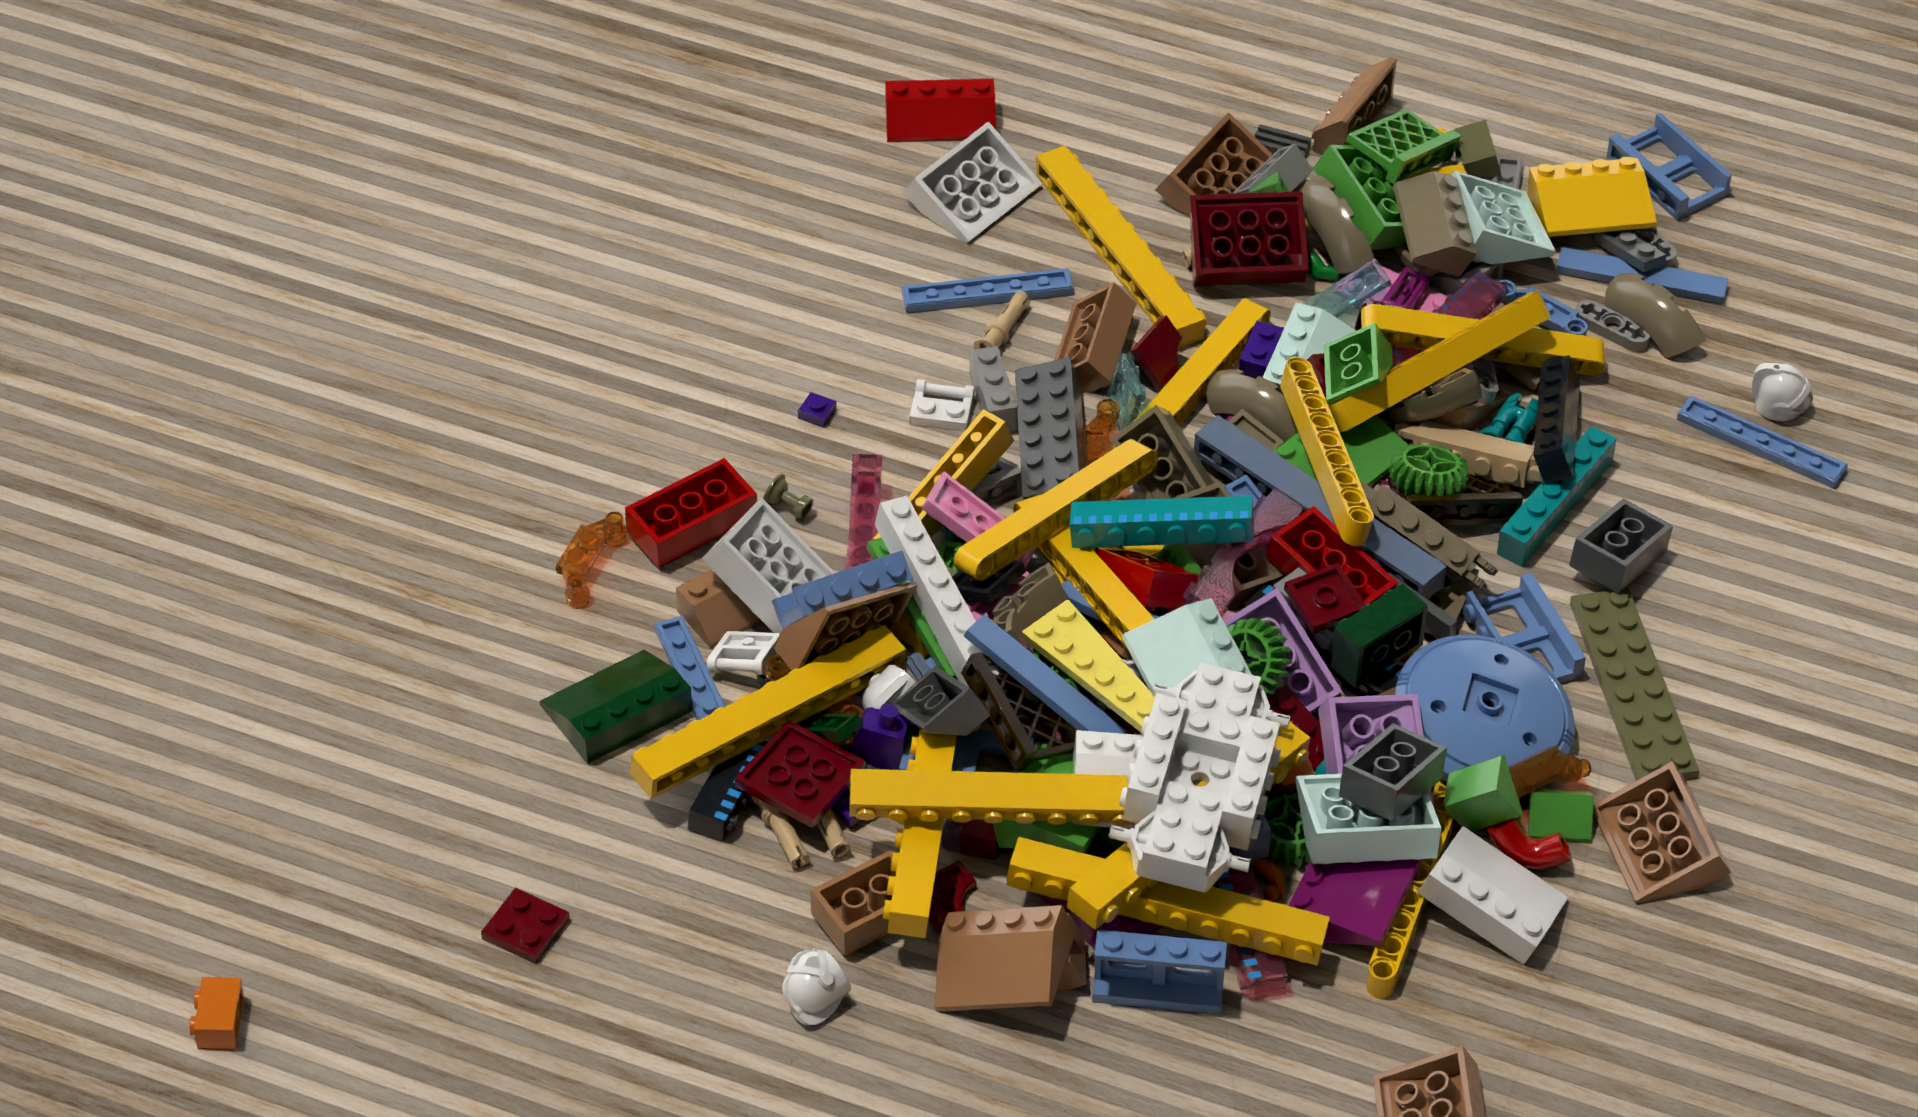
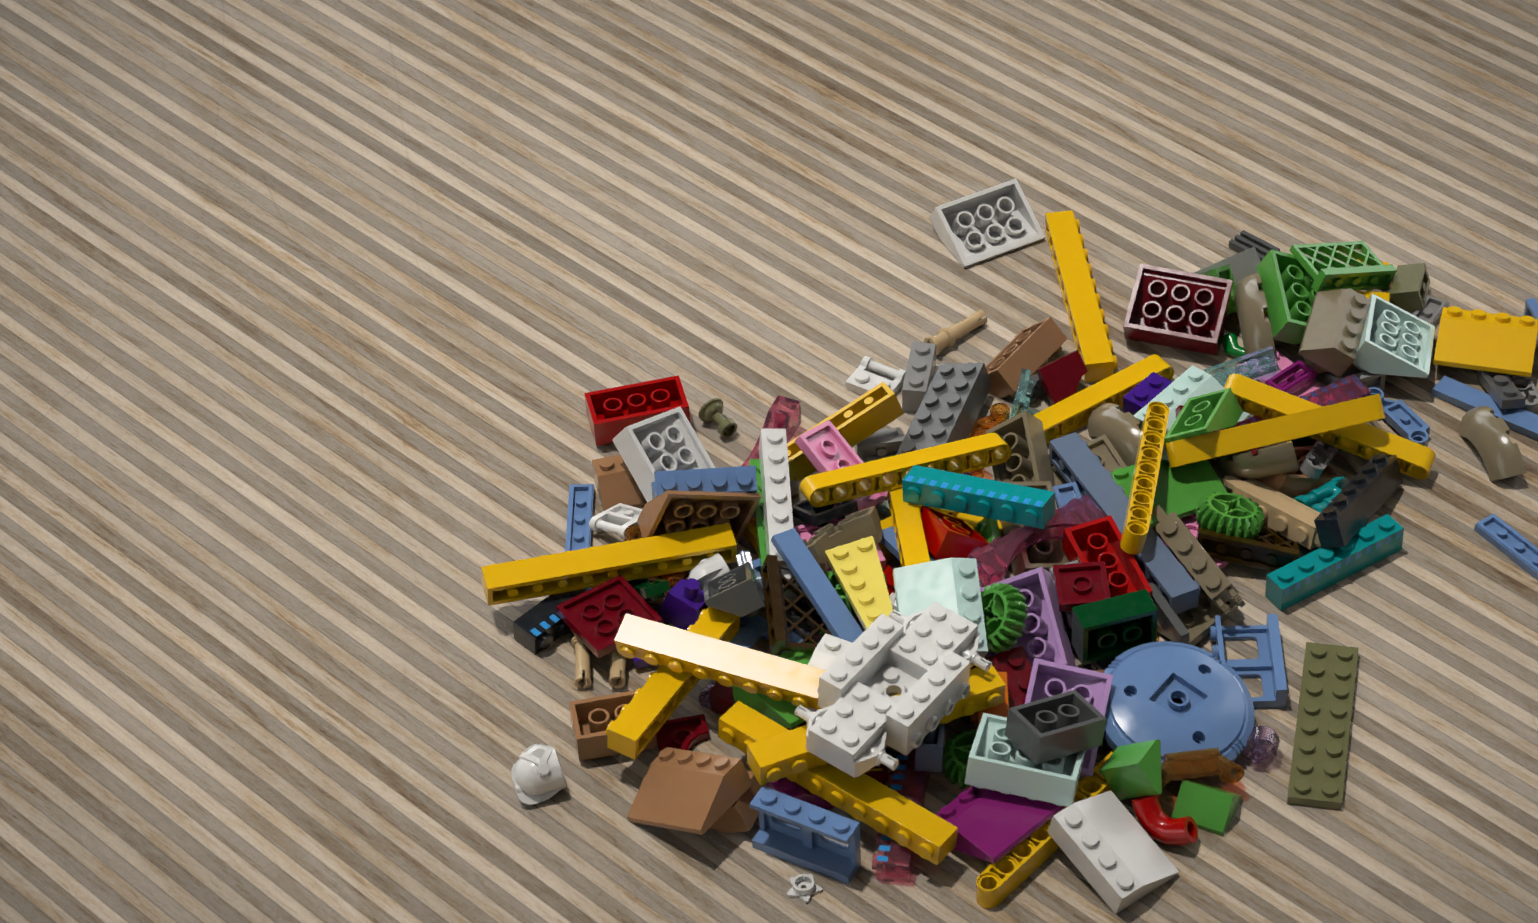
camera: 25 degrees right, 5 degrees down
orange brick [189,977,244,1050] -> none
dark red plate [481,887,570,964] -> none
dark green slope [539,650,692,764] -> none
clear orange plate [556,512,627,609] -> none
dark purple plate [798,392,837,428] -> none
red slope [885,78,996,142] -> none
medium blue tile [902,268,1074,313] -> none
medium nougat slope [1155,112,1273,216] -> none
orange arm [1256,858,1286,902] -> none
medium nougat slope [1312,57,1397,155] -> none
dark grey brick [1569,498,1673,593] -> none
light grey beam [1576,300,1650,352] -> none
medium nougat slope [1593,761,1732,904] -> none
none -> white plate [787,874,822,903]
none -> head [1243,726,1280,765]

